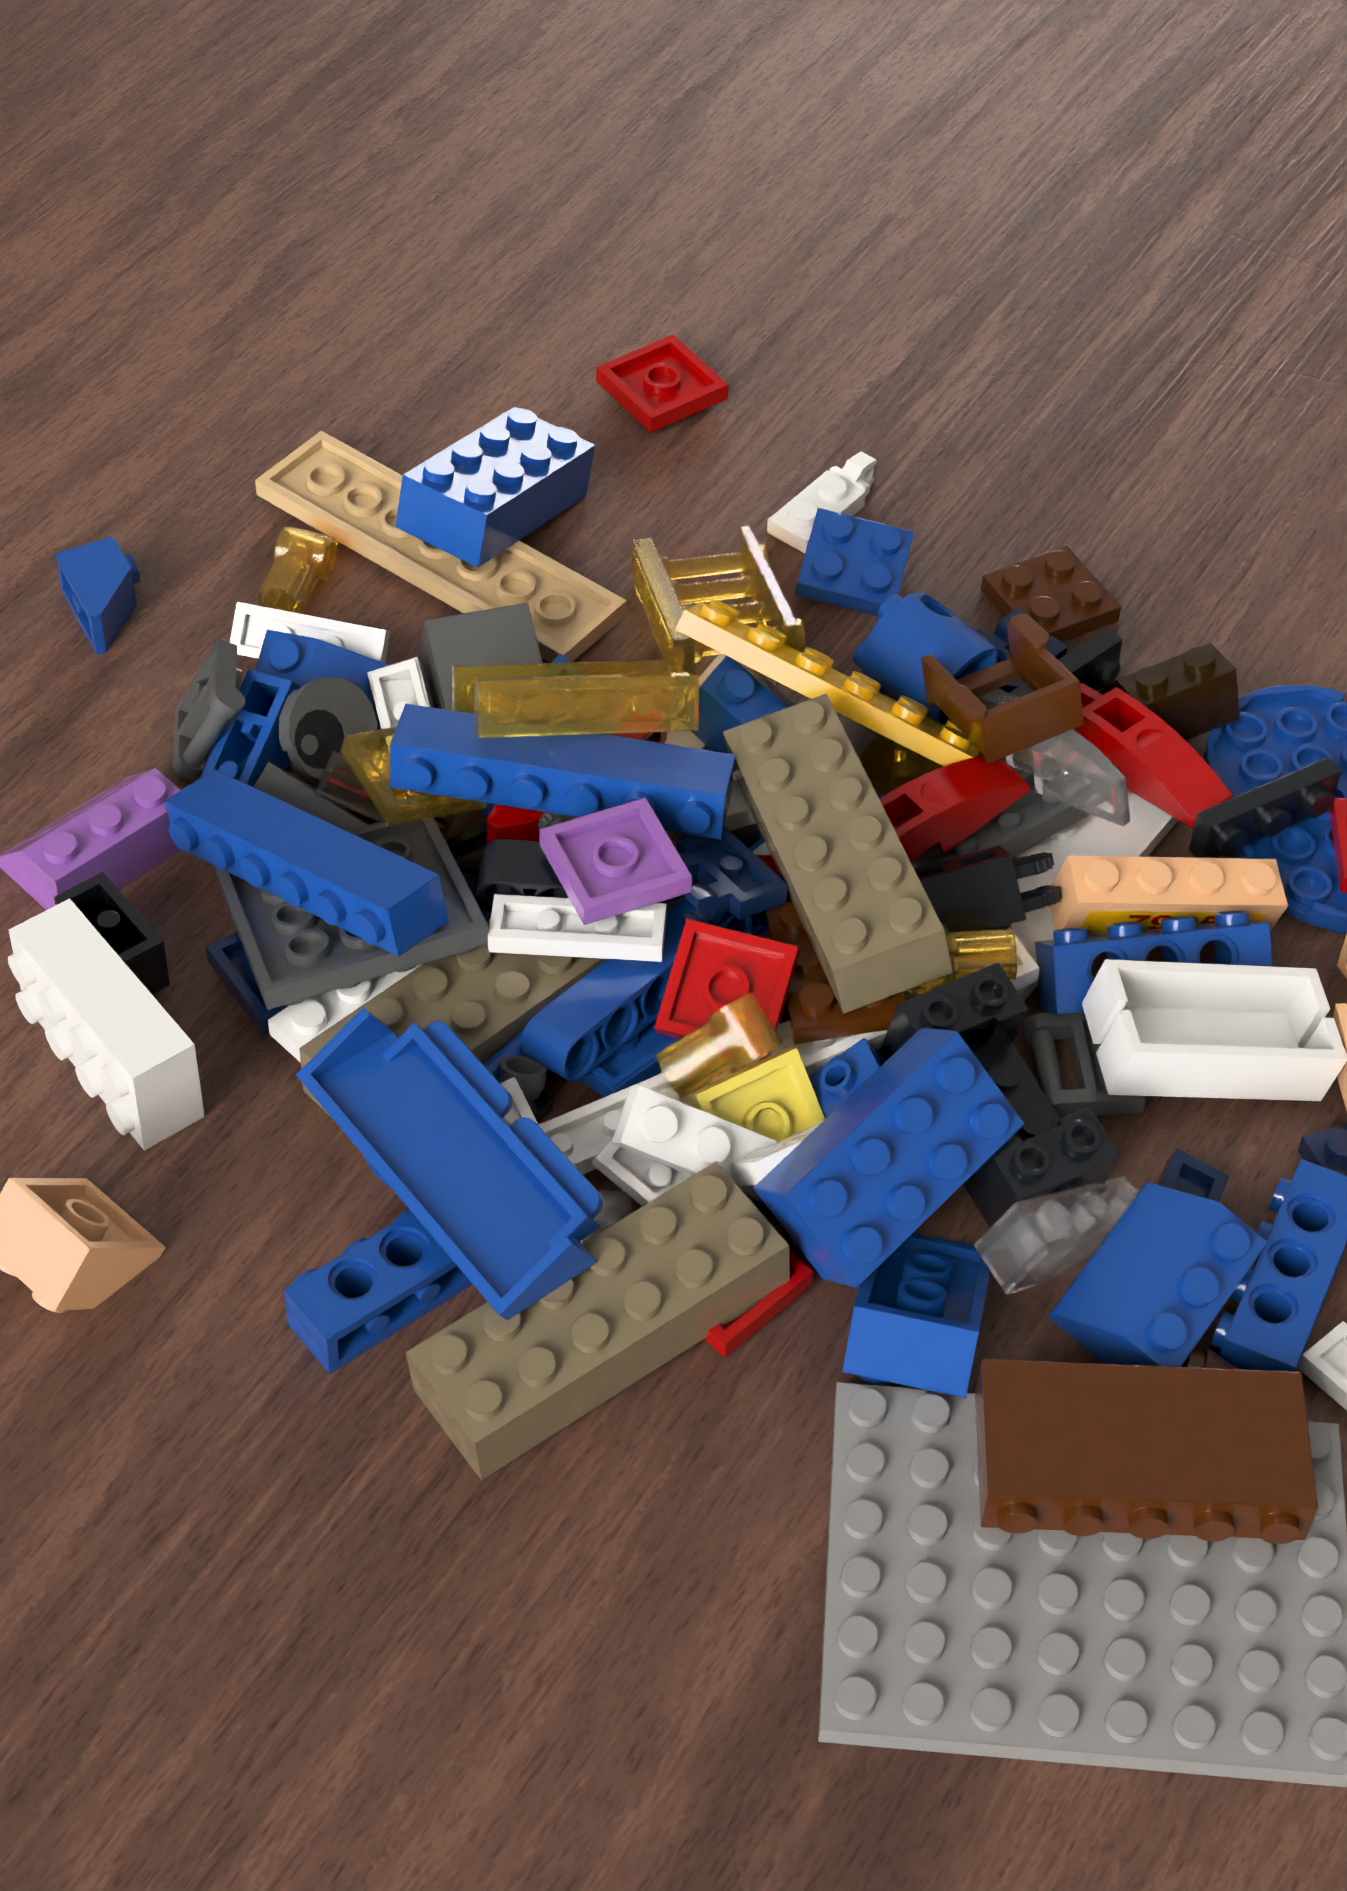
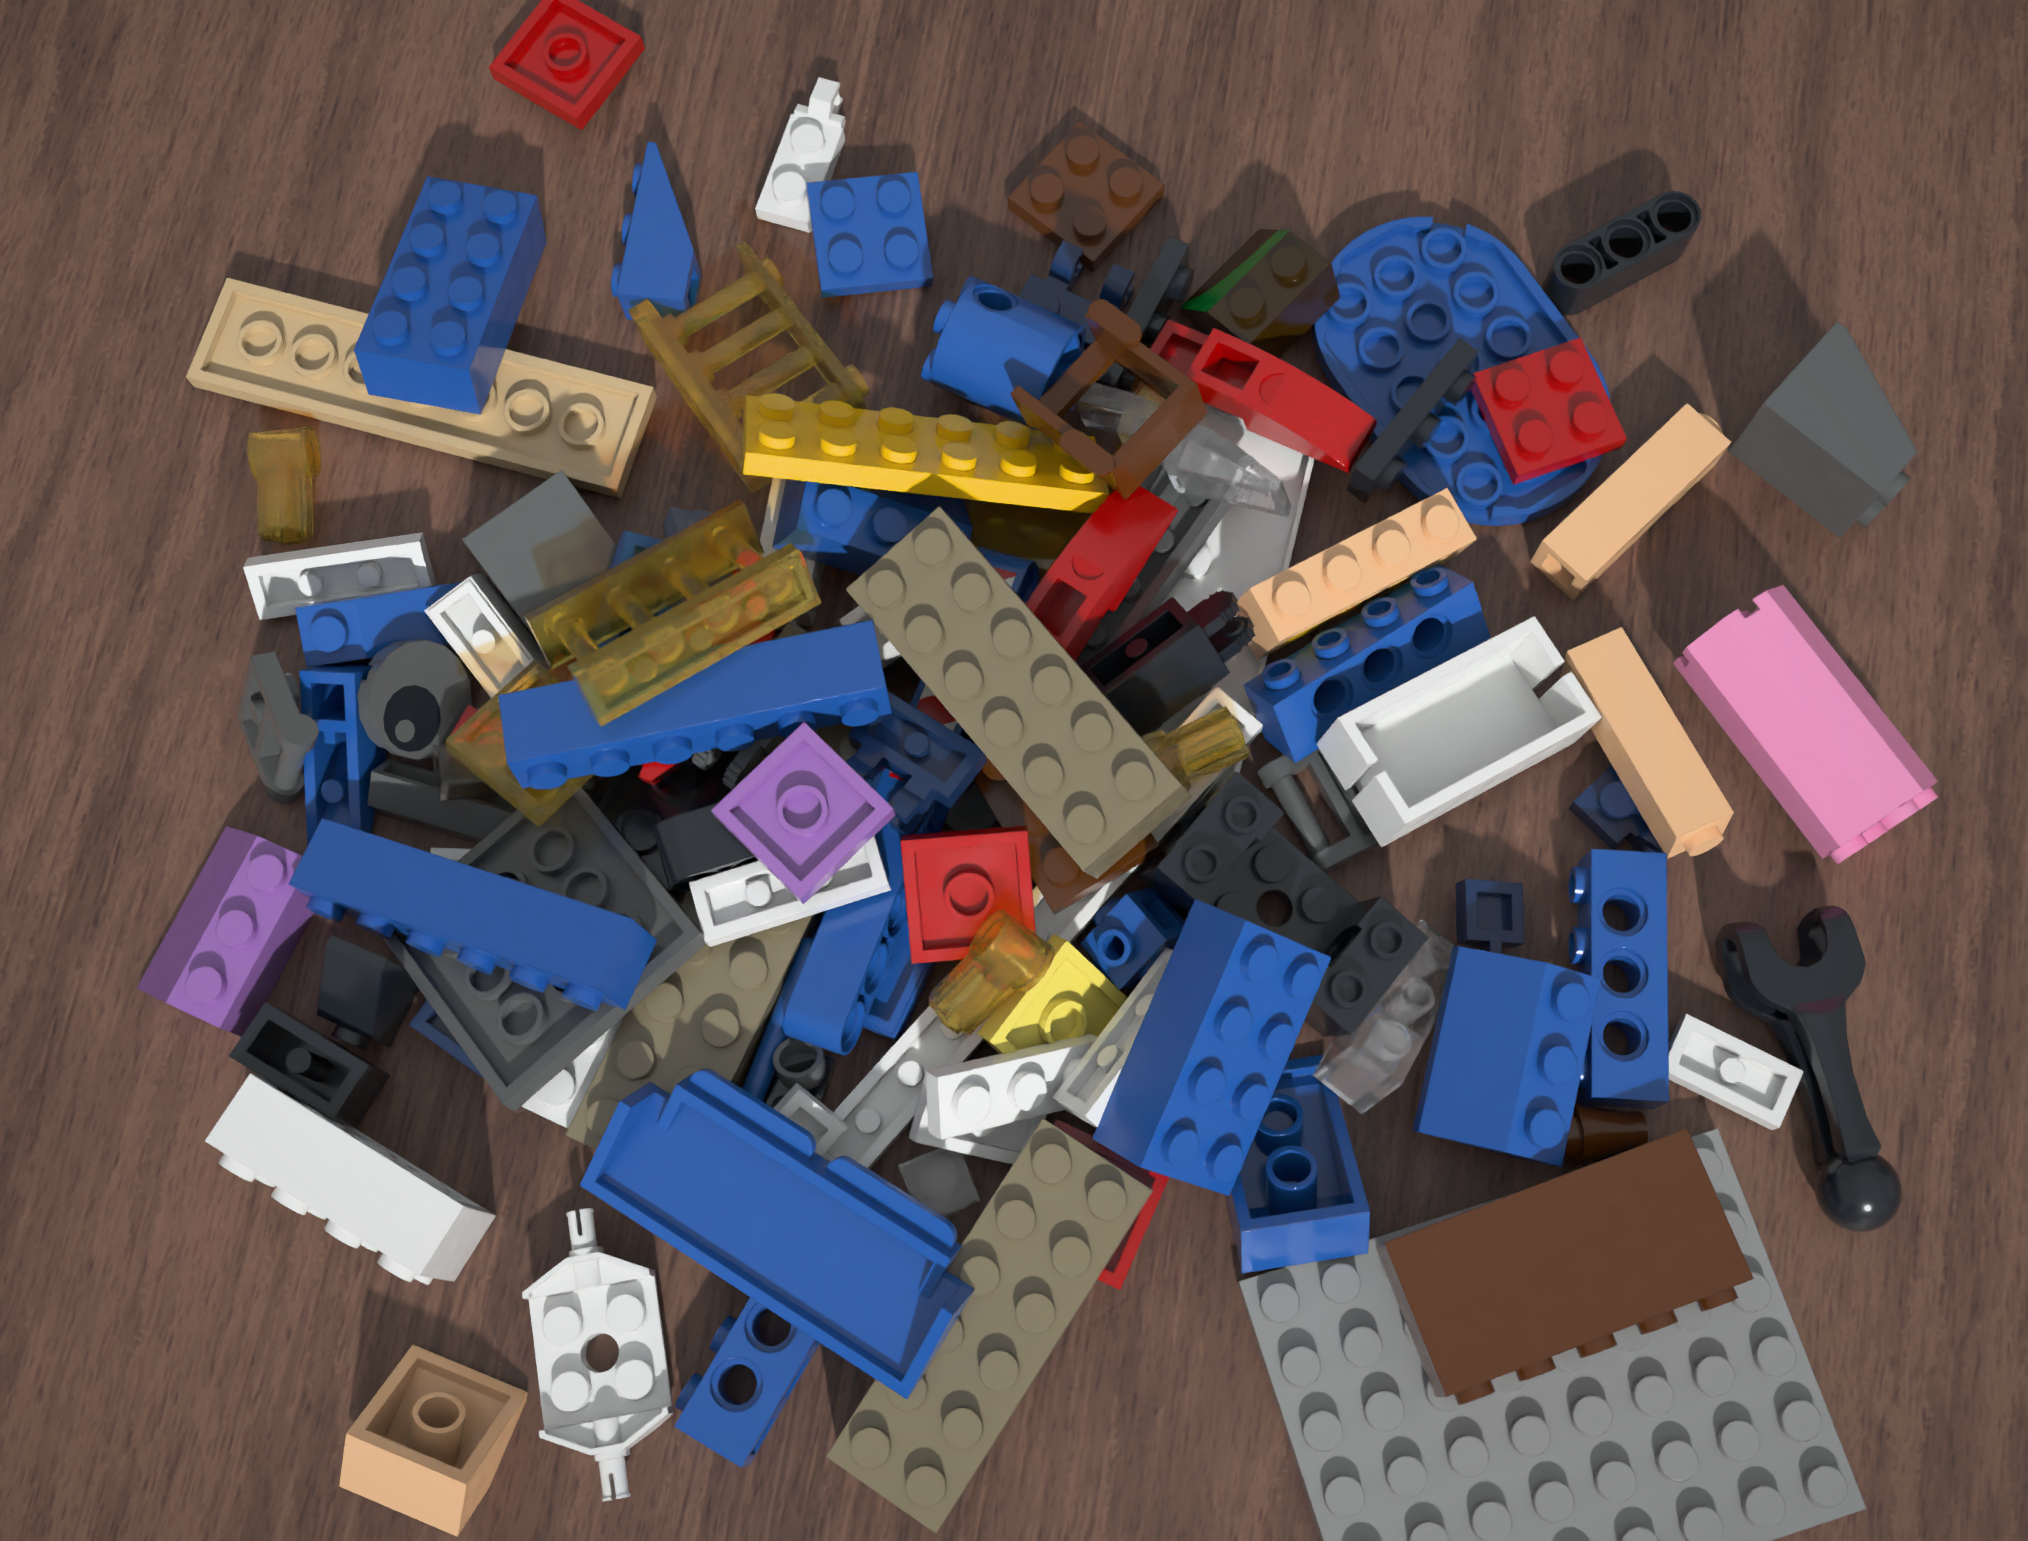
camera: 15 degrees left, 25 degrees up
blue slope [55,536,140,655] -> none
none -> black slope [317,935,419,1051]
none -> white plate [522,1208,674,1502]
none -> blue slope [611,142,703,328]

